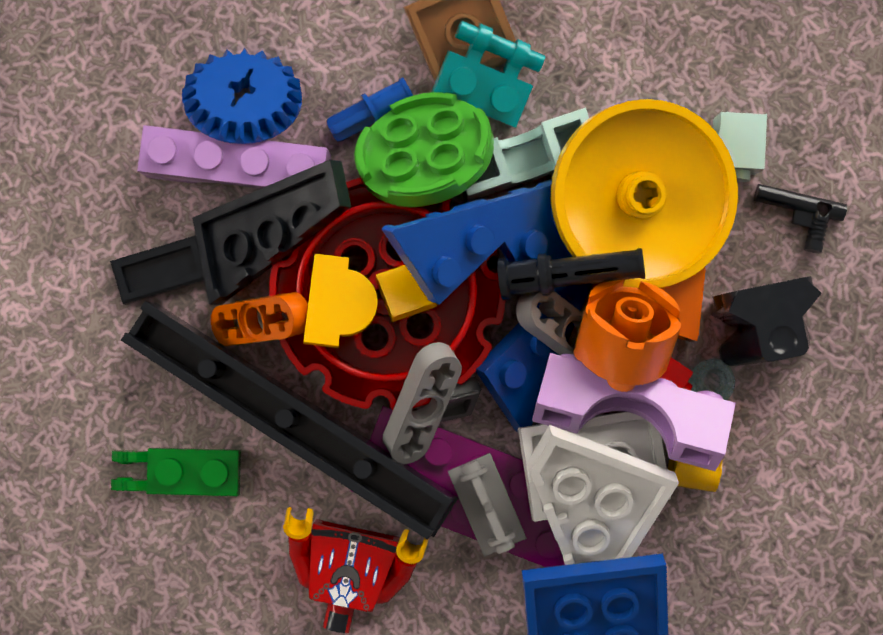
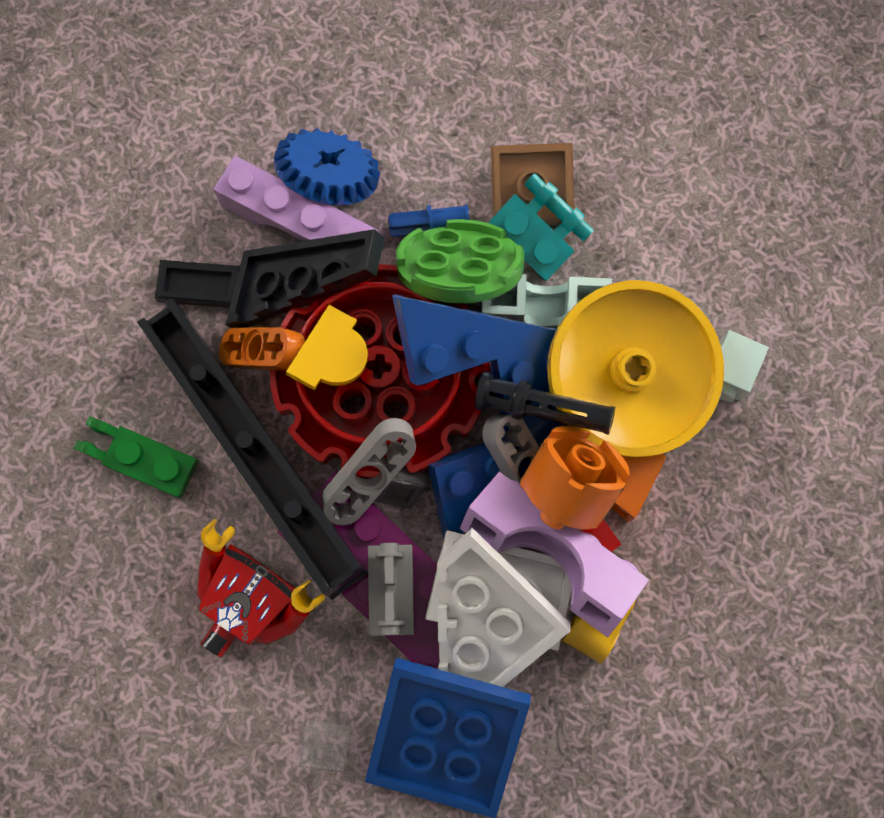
camera: 25 degrees right, 10 degrees down
yellow tile [375,265,437,322] -> none
clear light blue plate [689,359,735,400] -> none
black piece [711,276,822,366] -> none
black hose [754,184,847,253] -> none

